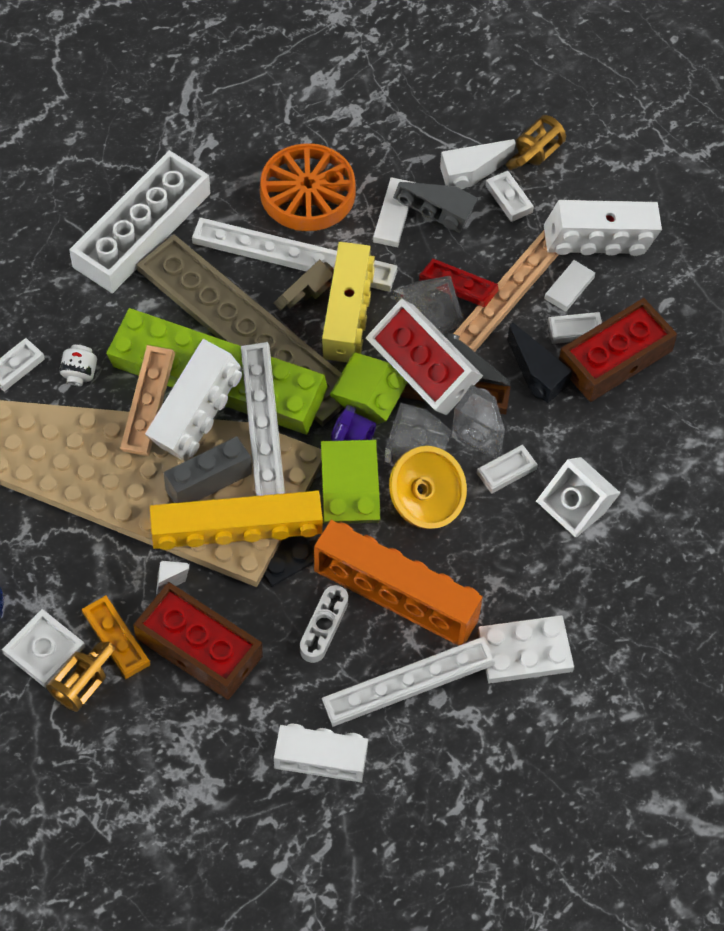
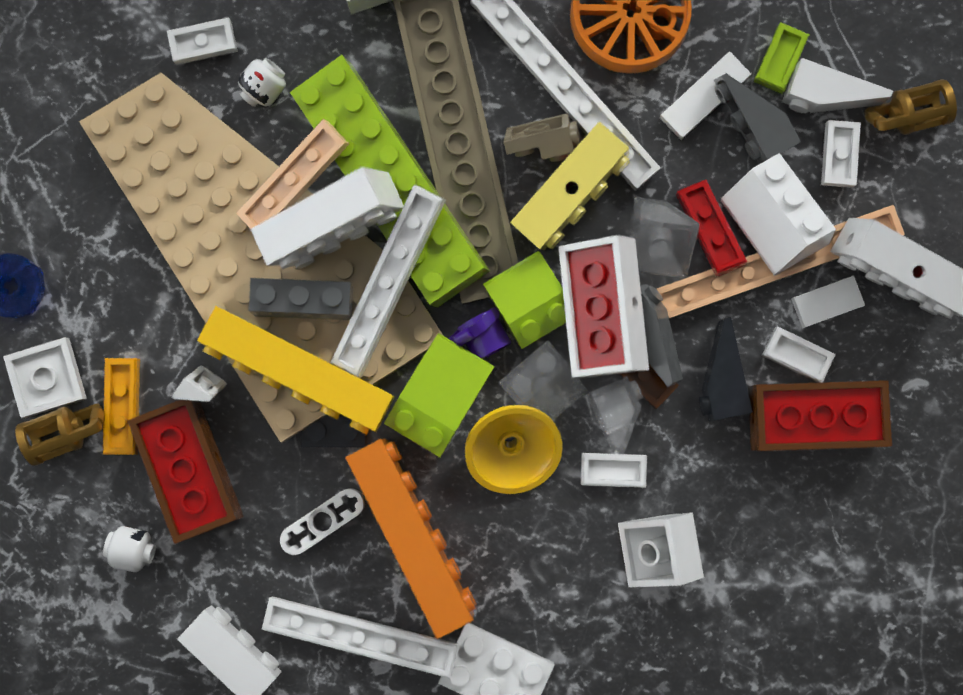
camera: 40 degrees right, 25 degrees up
none -> white head [103,526,156,572]
none -> white slope [721,153,836,276]
none -> lime tile [753,22,809,94]

